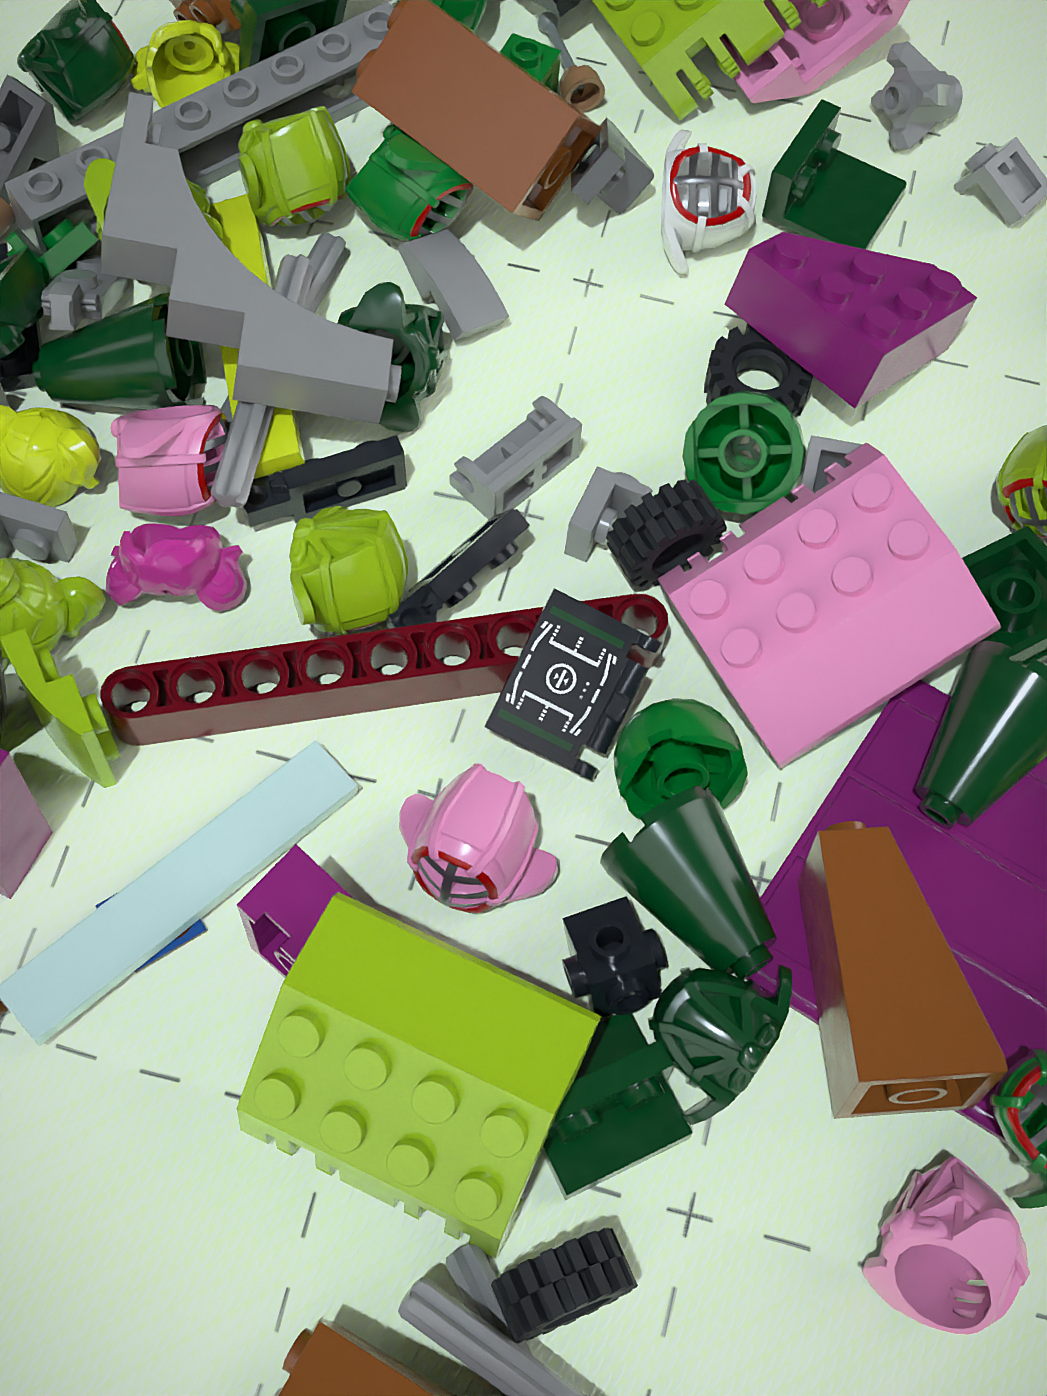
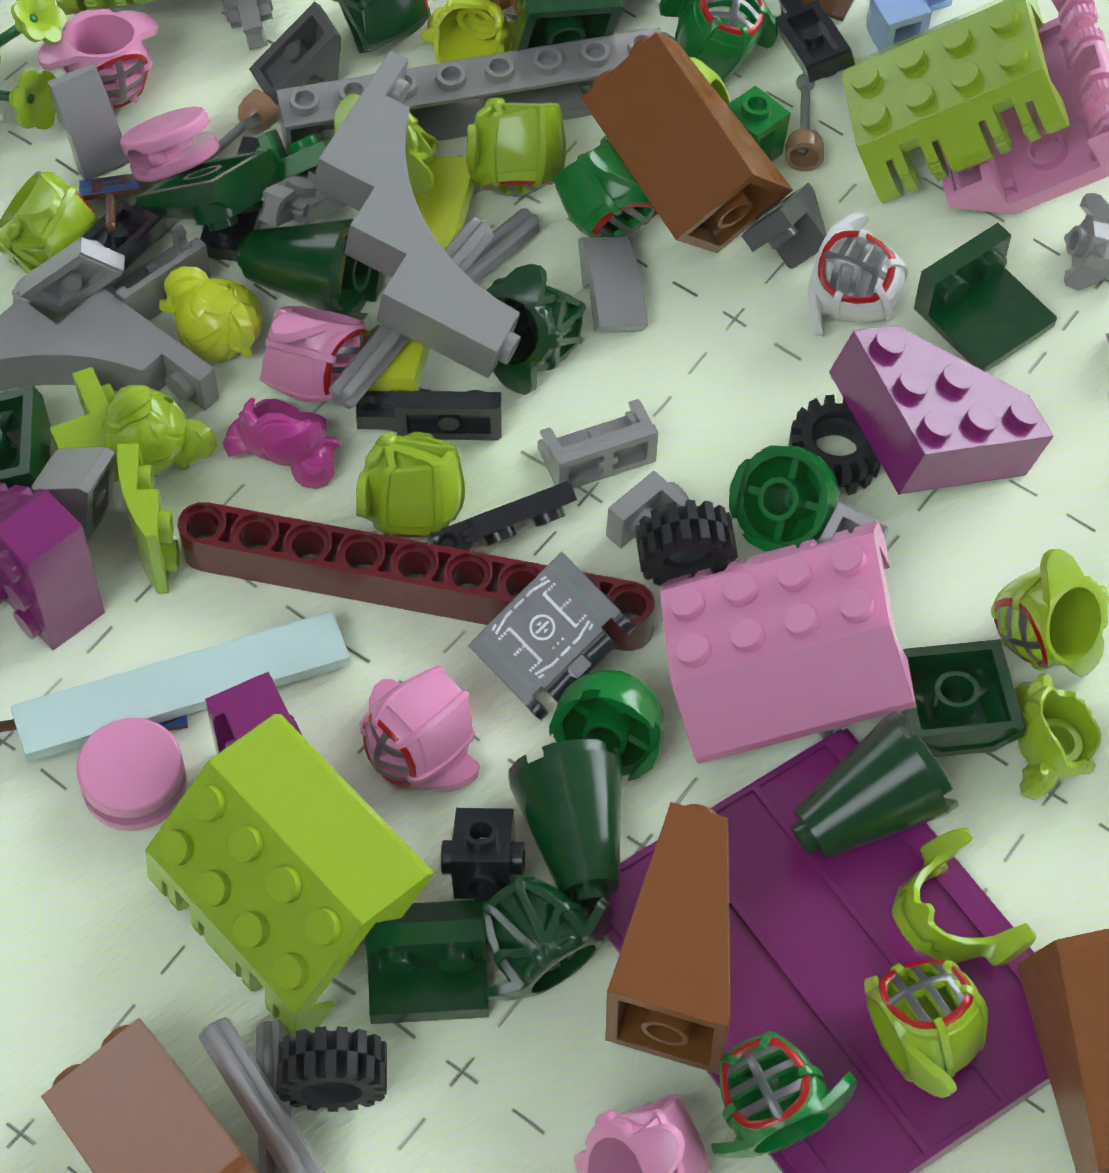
camera: 25 degrees right, 5 degrees down
none -> bright pink head [76,718,187,831]

